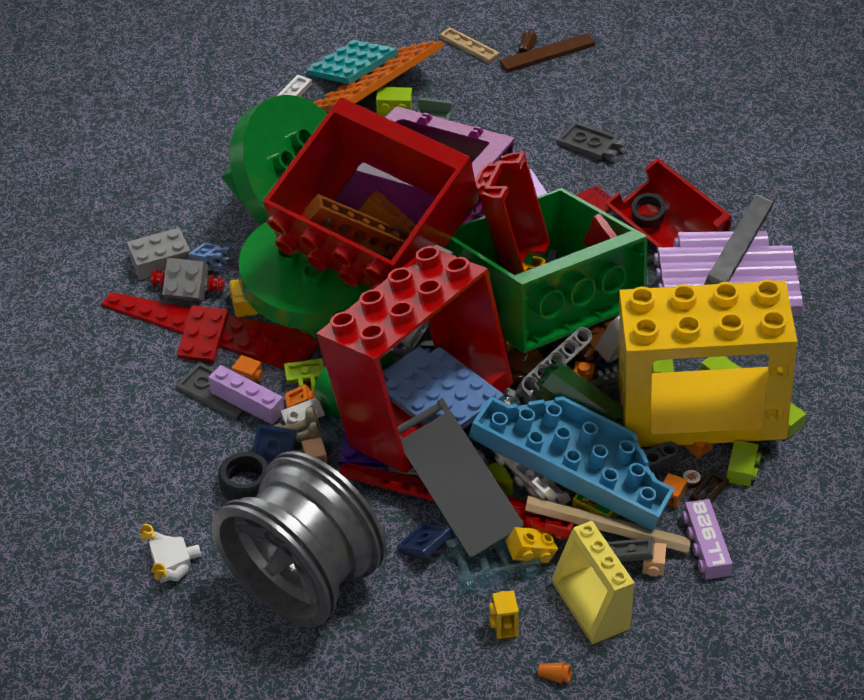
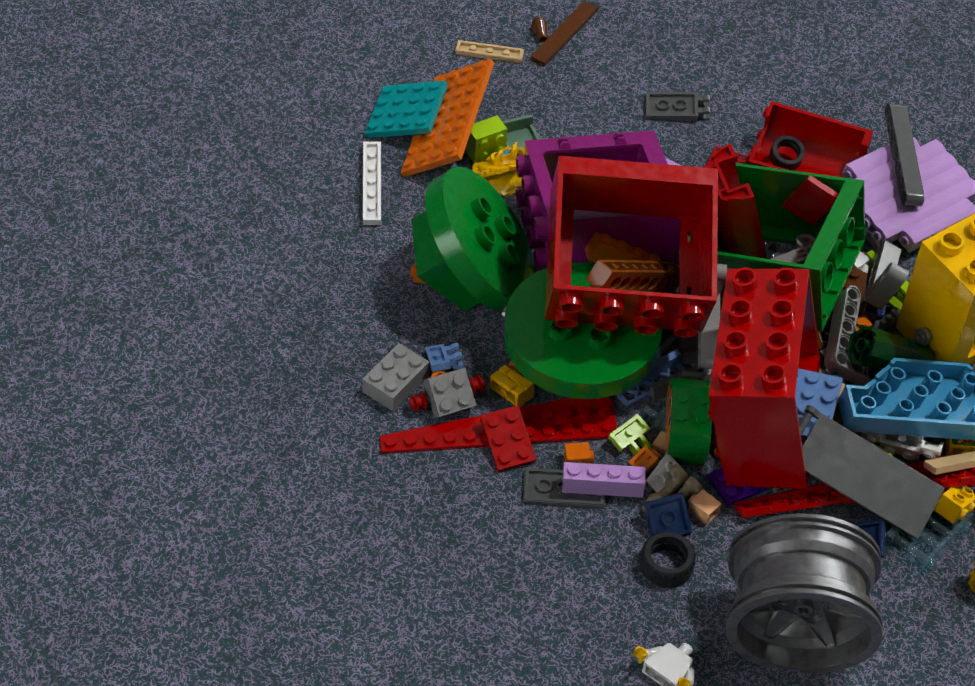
camera: 35 degrees left, 5 degrees up
none -> flat silver plate [914,327,933,346]

